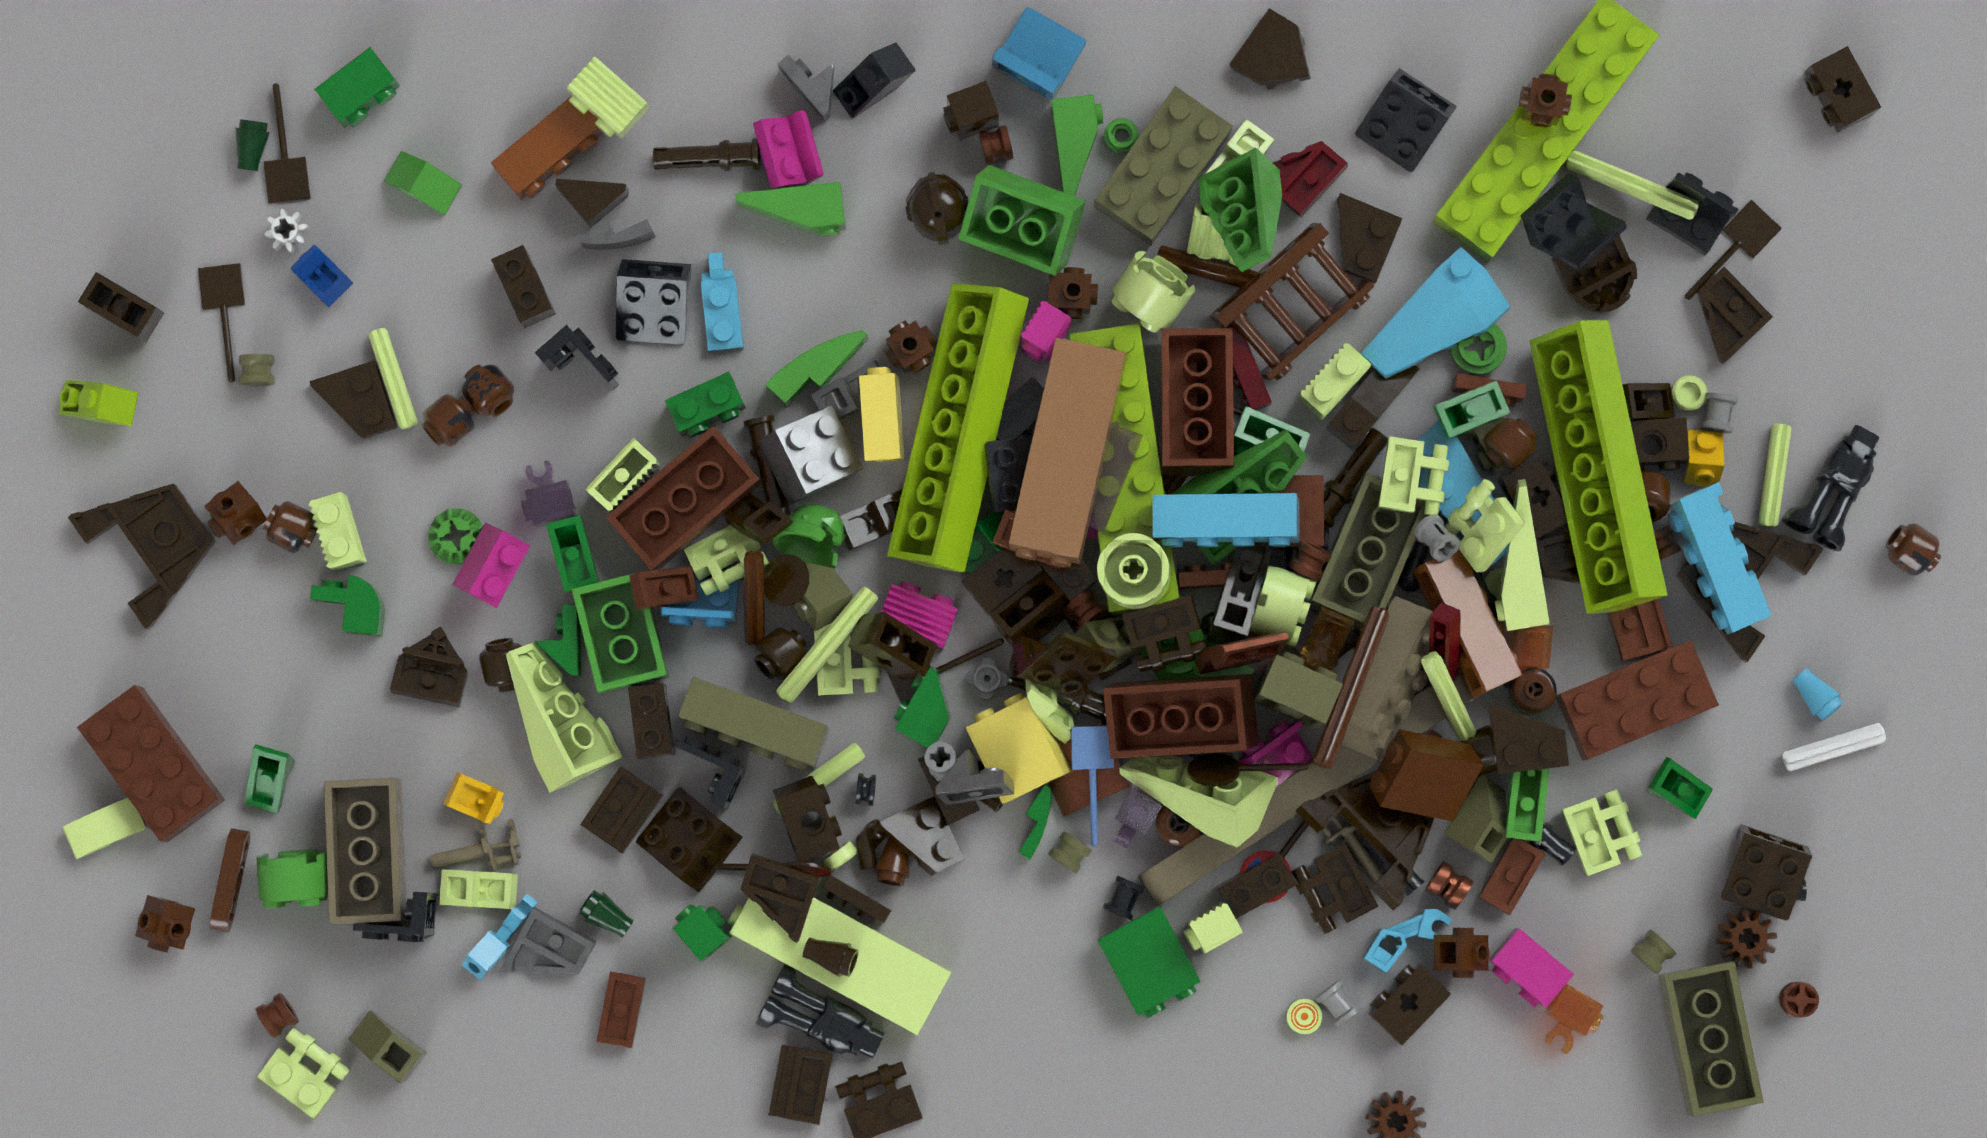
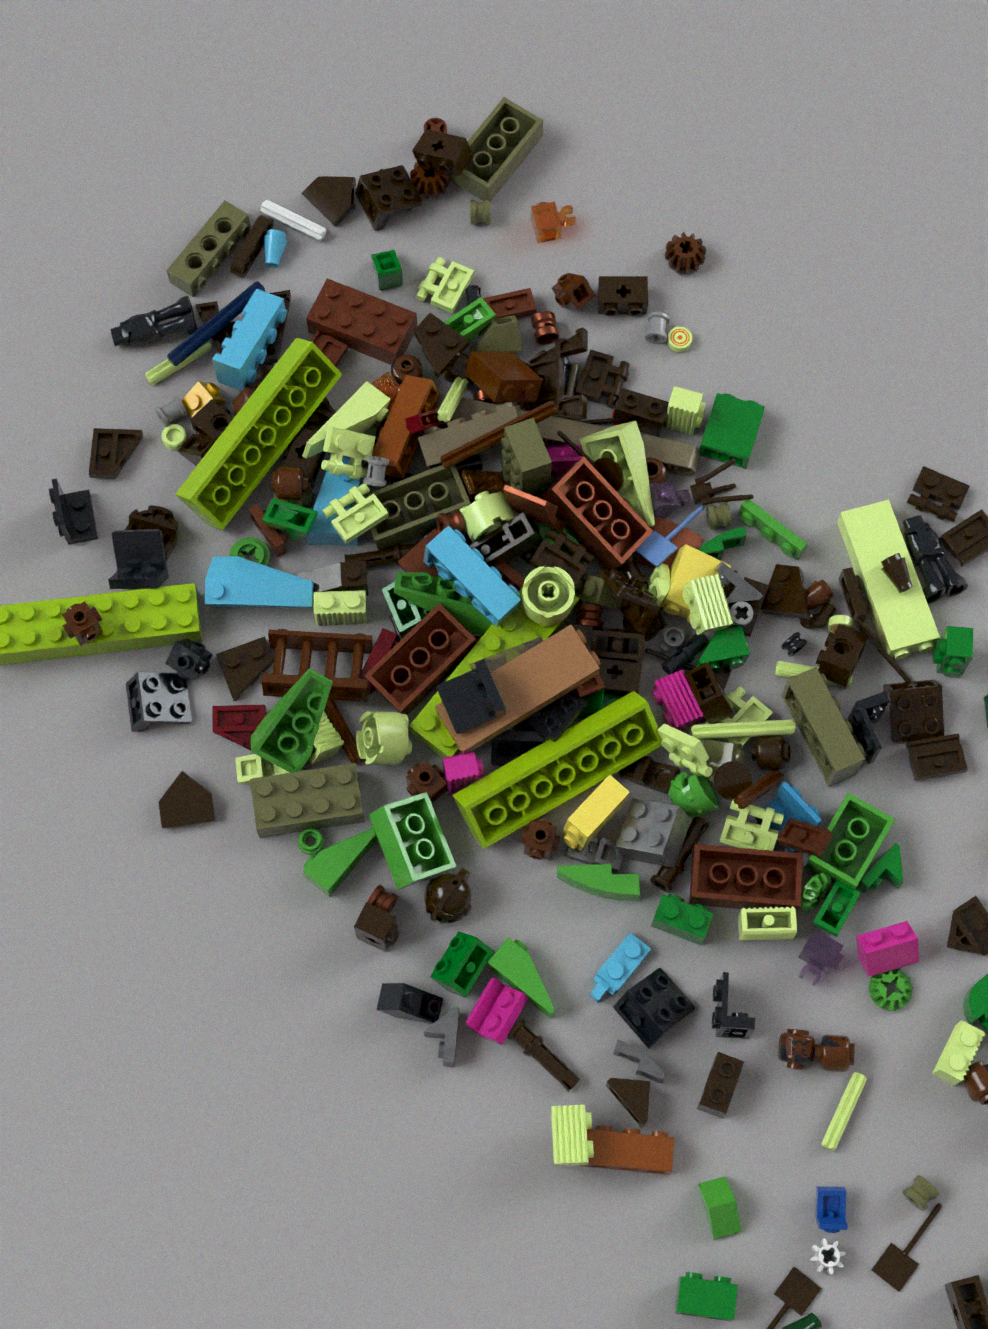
camera: 135 degrees left, 15 degrees down
dark brown wing [309,361,397,439] -> none
dark brown head [479,638,522,692] -> none
yellowish green wedge [506,642,623,793] -> none
dark brown brick [628,683,675,760] -> none
dark brown slope [724,493,793,544] -> none
dark brown wing [740,854,820,943] -> none
dark azure bracket [992,7,1086,101] -> none
black bush [1102,876,1145,921] -> none
medium azure piece [1363,909,1452,973] -> none
dark pink brick [1488,928,1574,1008] -> none
yellowish green axle [1566,150,1699,220] -> none
dark brown piece [1685,200,1782,300] -> none
reddish brown head [1886,523,1941,575] -> none
none -> black brick [165,639,213,680]
none -> olive brick [166,200,251,297]
none -> dark blue axle [167,281,265,366]
none -> dark brown beam [230,214,274,278]
none -> dark brown slope [301,176,356,227]
none -> dark brown brick [412,129,473,176]
none -> green brick [430,931,494,998]
none -> black bracket [436,659,506,734]
none -> yellowish green plate [657,723,713,777]
none -> black pin [661,634,709,675]
none -> yellowish green brick [682,574,733,635]
none -> dark brown plant [690,459,754,506]
none -> bright green plate [739,499,807,560]
none -> bright green gear [800,872,832,911]

